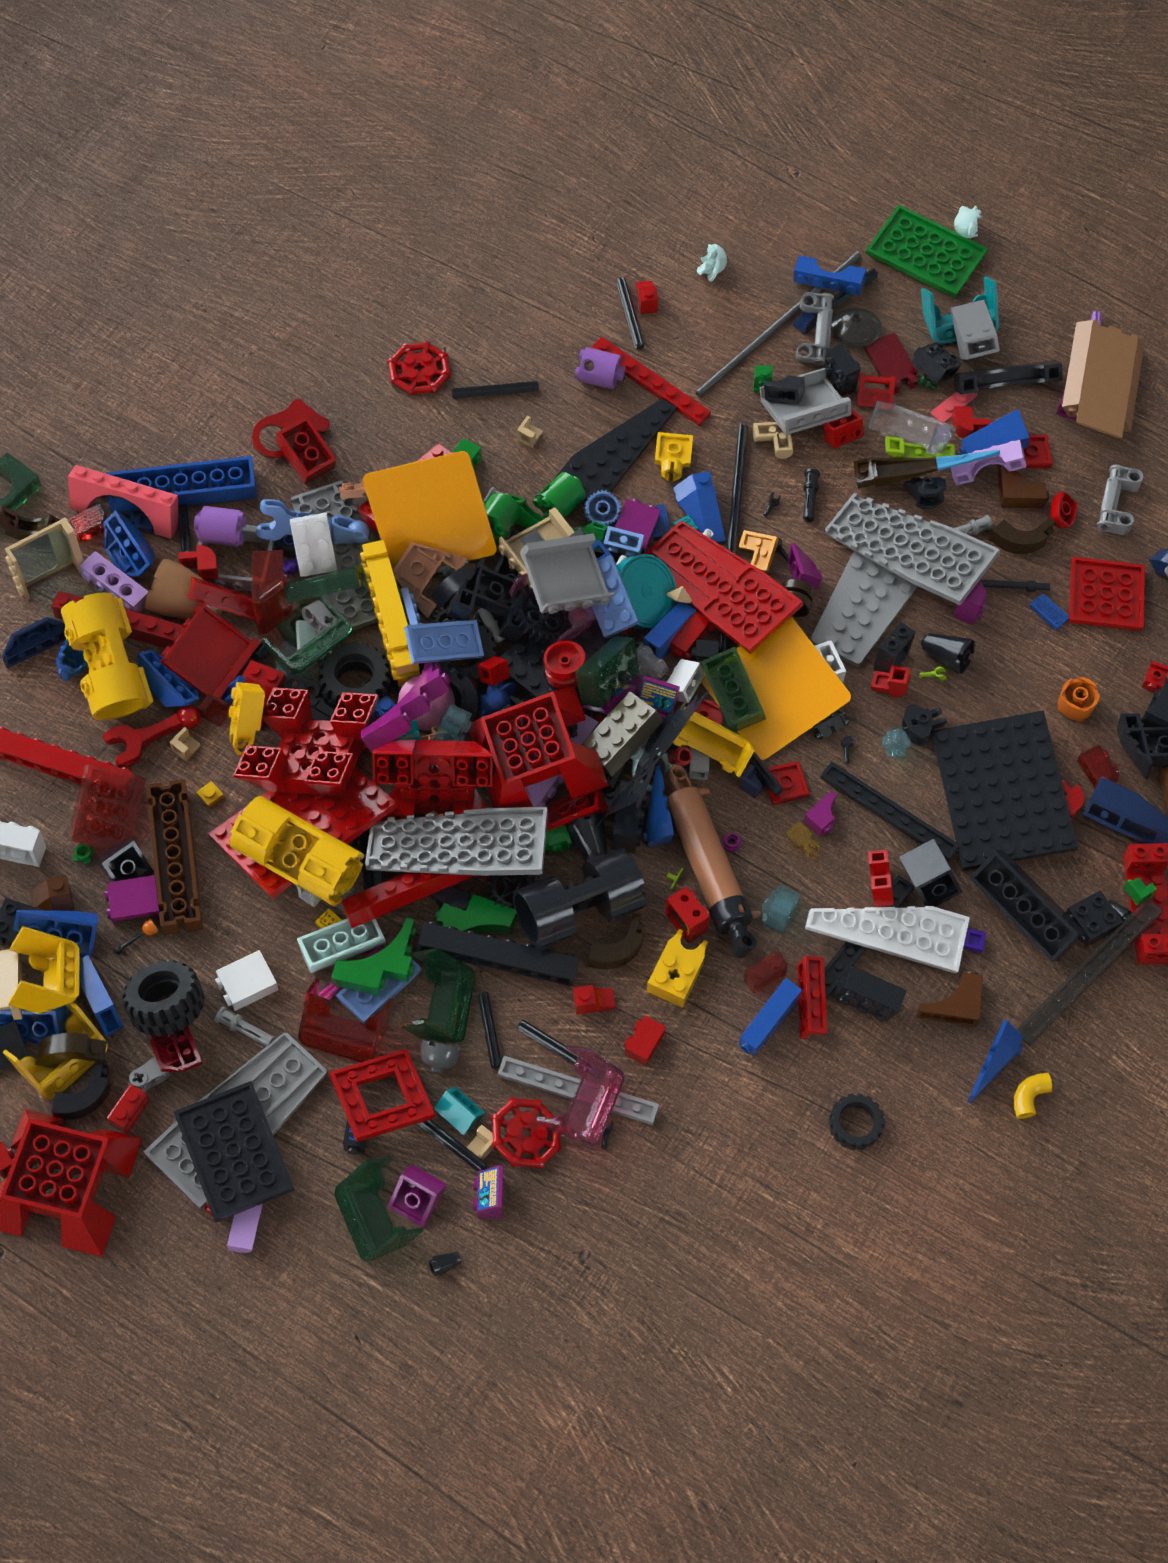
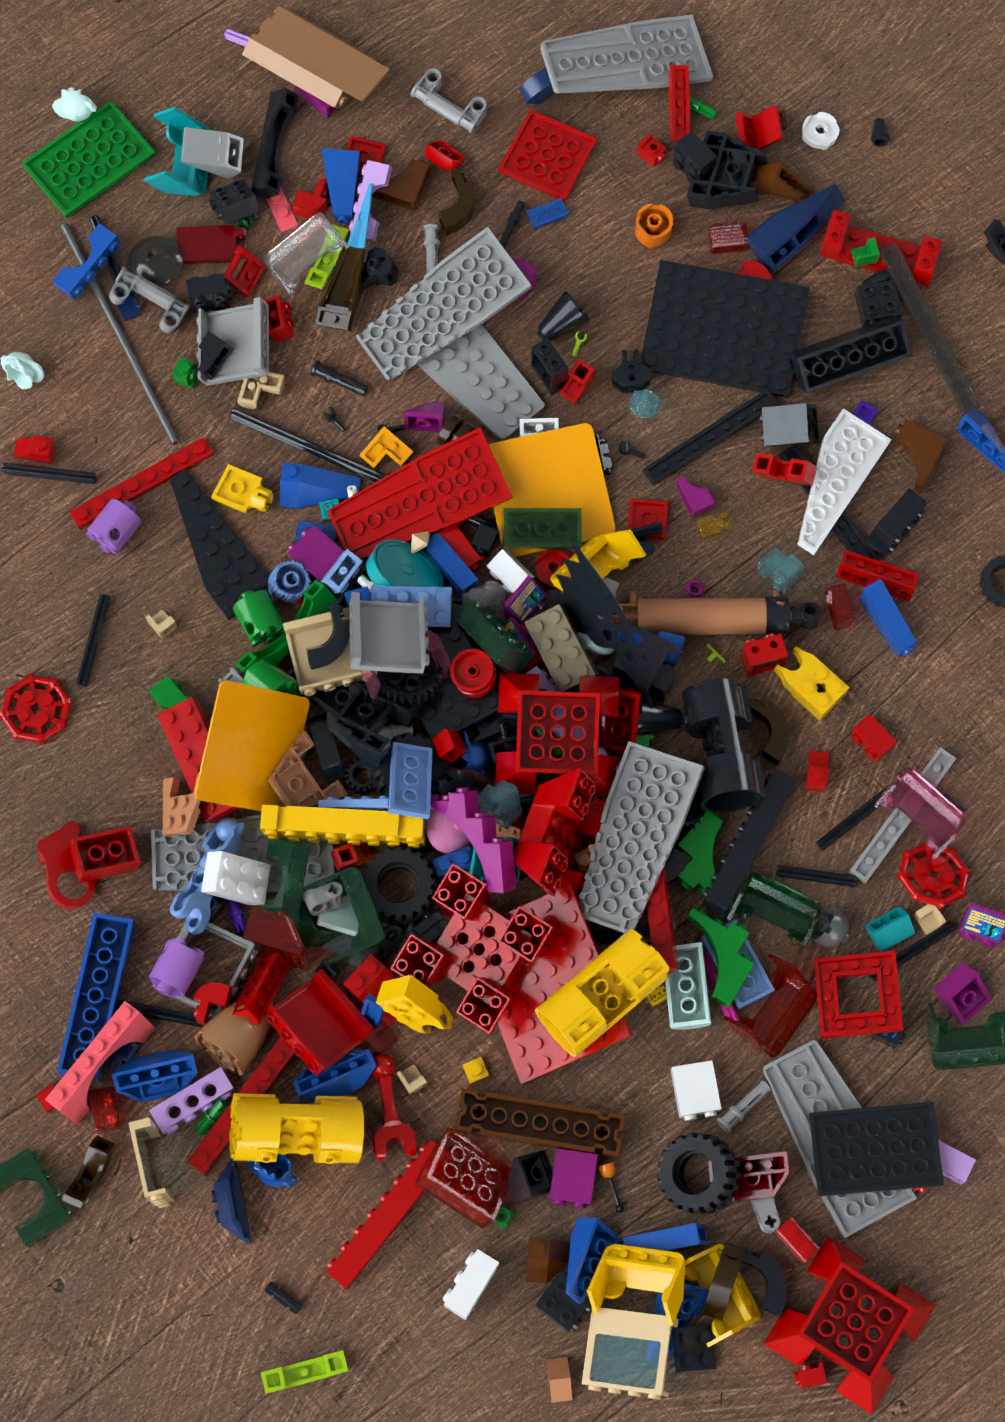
camera: 70 degrees left, 10 degrees up
none -> red brick [331,843,373,874]

